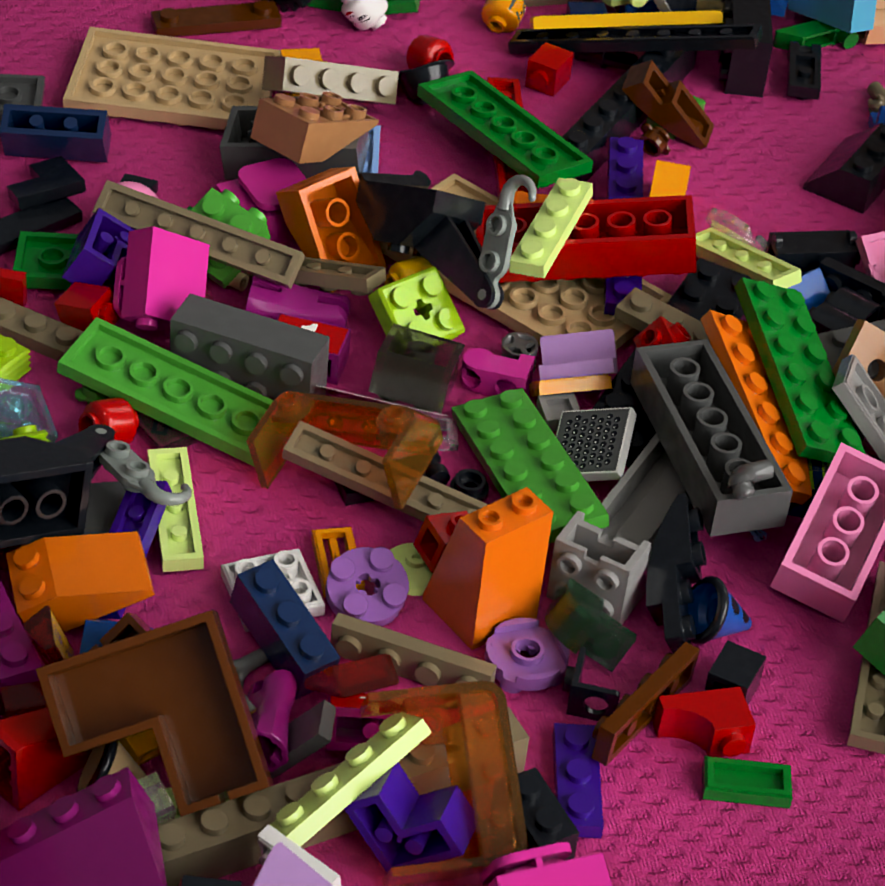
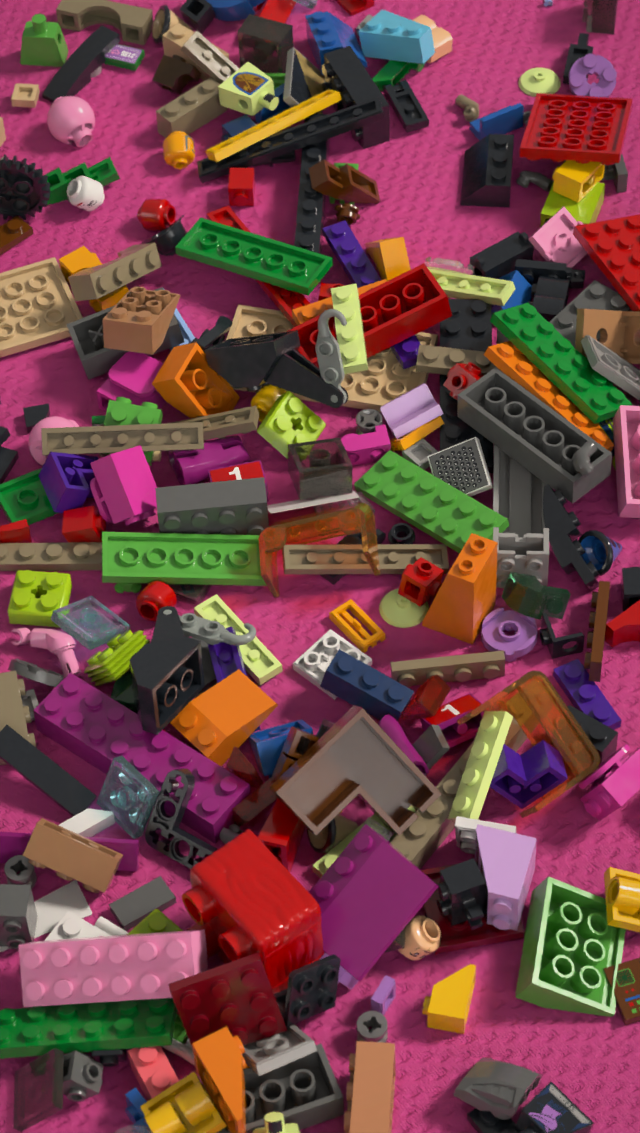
camera: 20 degrees left, 10 degrees up
medium lavender plate [325,547,409,627] -> none

